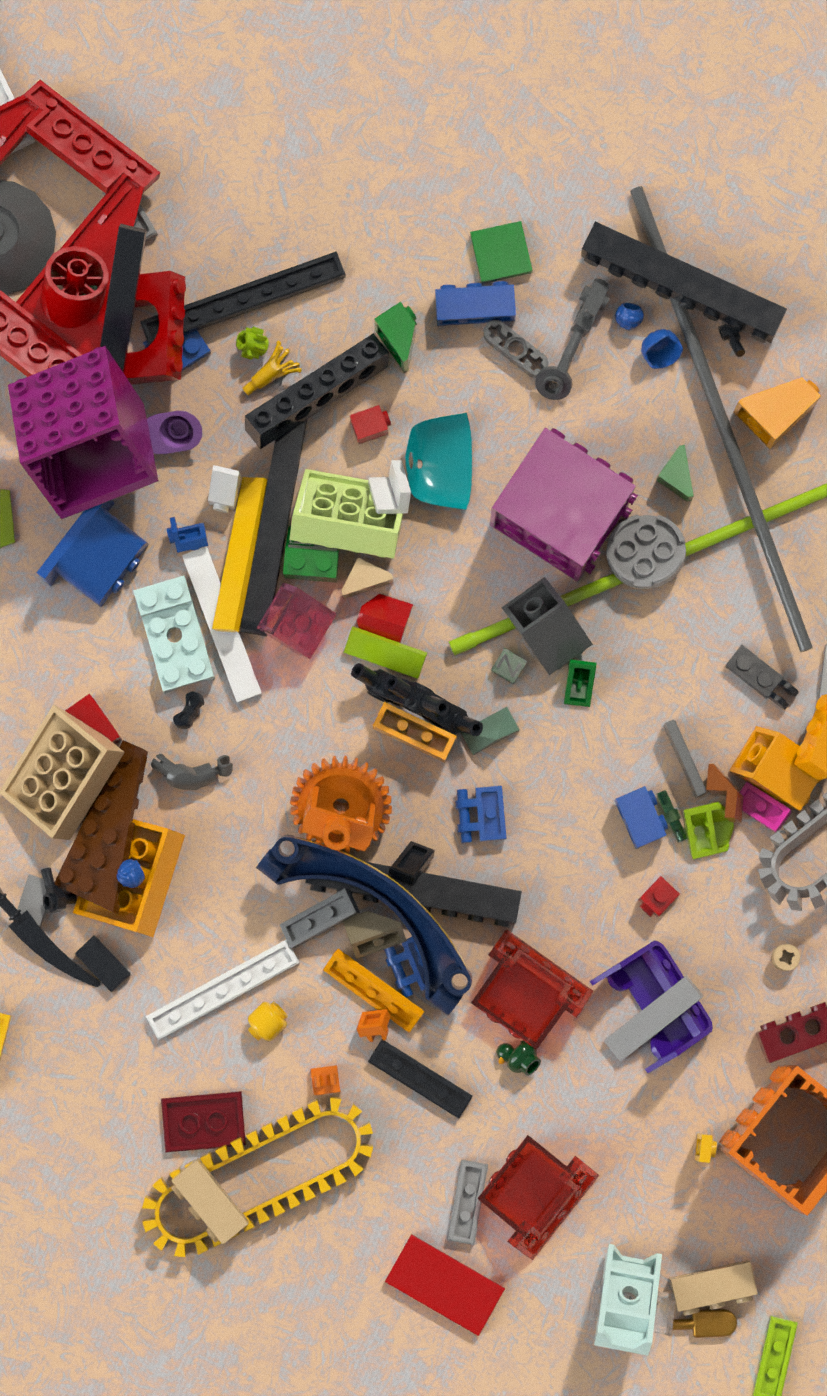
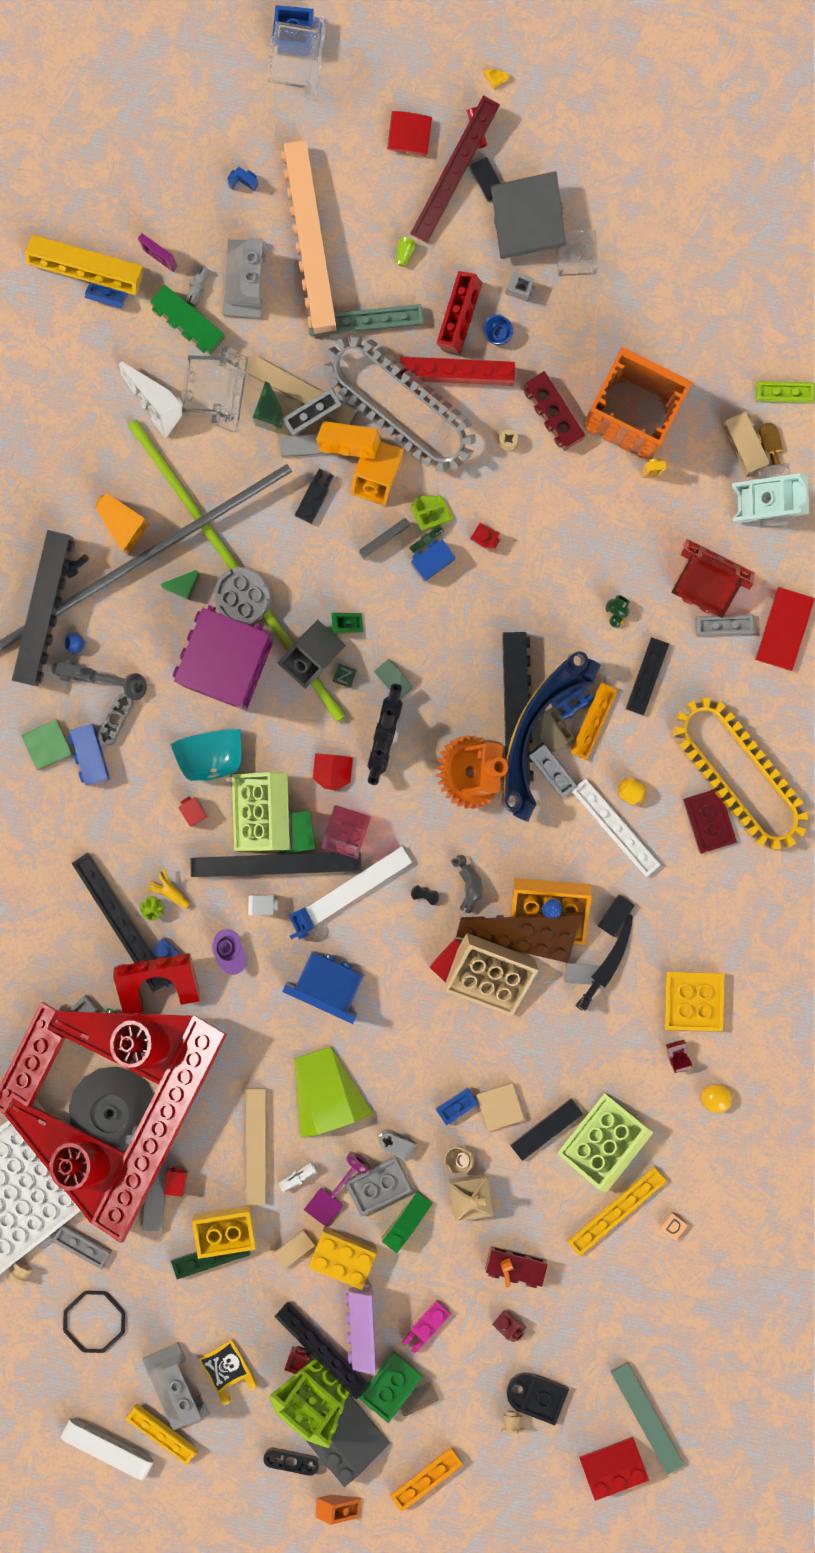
camera: 110 degrees left, 5 degrees up
magenta piece [8,346,159,519] -> none
black piece [41,867,77,913] -> none
black tile [100,224,147,373] -> none
light aqua piece [133,576,215,694] -> none
tan brick [171,1158,249,1245] -> none
yellow tile [212,477,268,632] -> none
black brick [245,333,389,449] -> none
orange tile [310,1065,341,1096] -> none
tan slope [341,557,394,599] -> none
lime tile [343,626,427,679] -> none
orange tile [357,1009,390,1042] -> none
white panel [368,460,411,514] -> none
light orange brick [373,702,457,763] -> none
green slope [374,301,417,373] -> none
black tile [388,841,435,885] -> none
blue plate [455,786,507,843] -> none
clear red windscreen [471,929,593,1050] -> none
dark purple windscreen [590,941,713,1073] -> none
light grey tile [604,975,703,1062] -> none
blue hair [641,329,683,369] -> none
dark orange slope [706,764,744,823] -> none
dark pink plate [740,782,792,833] -> none

